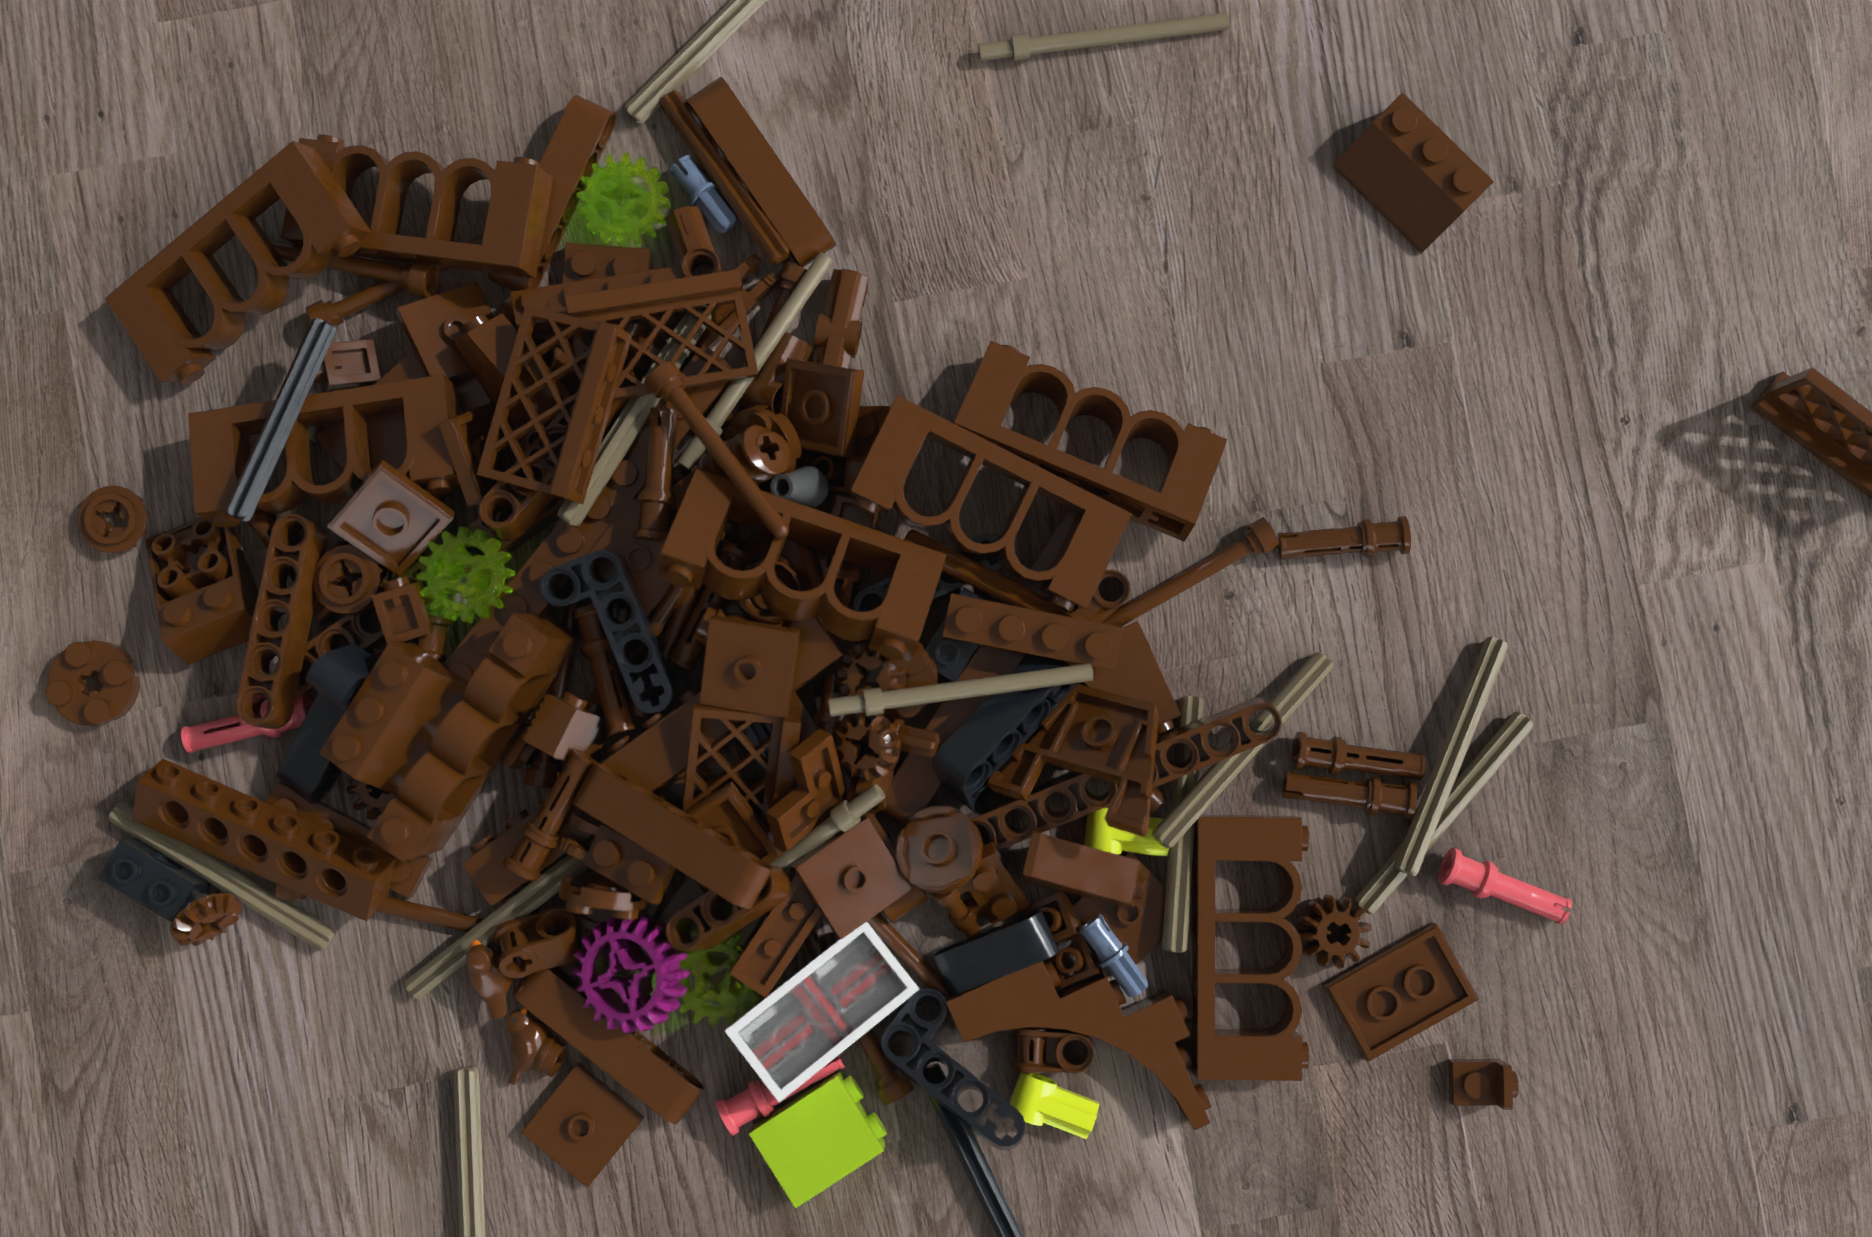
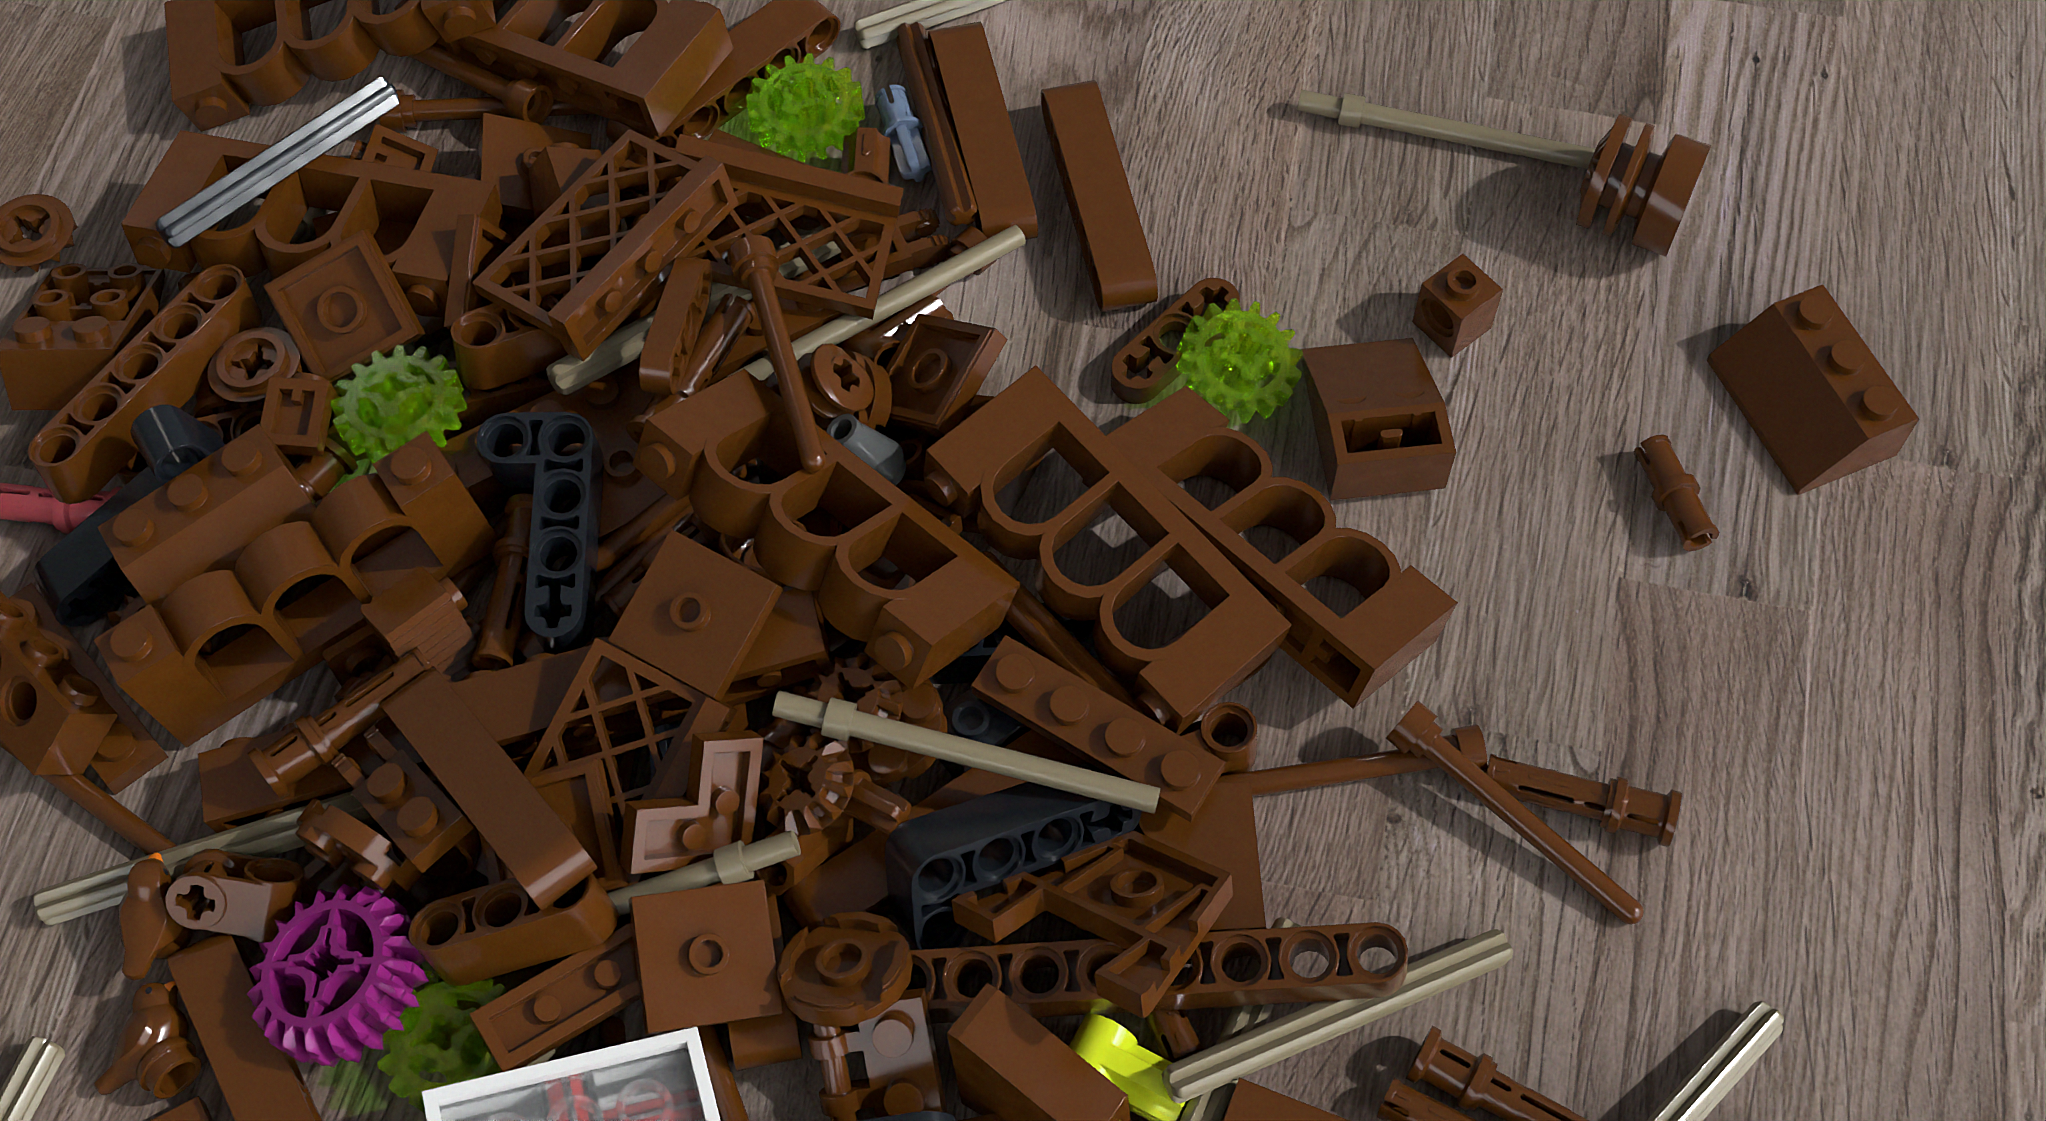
camera: 25 degrees right, 25 degrees down
reddish brown piece [813,269,869,368] -> none
none -> reddish brown beam [639,256,712,395]
none -> reddish brown beam [1041,80,1158,312]
none -> reddish brown beam [1111,278,1240,404]
none -> clear neon green gear [1176,298,1303,423]
none -> reddish brown slope [1300,338,1456,500]
none -> reddish brown piece [1386,700,1644,925]
none -> reddish brown brick [1412,253,1503,358]
none -> reddish brown wheel [1576,114,1711,257]
none -> reddish brown pin [1634,435,1720,551]

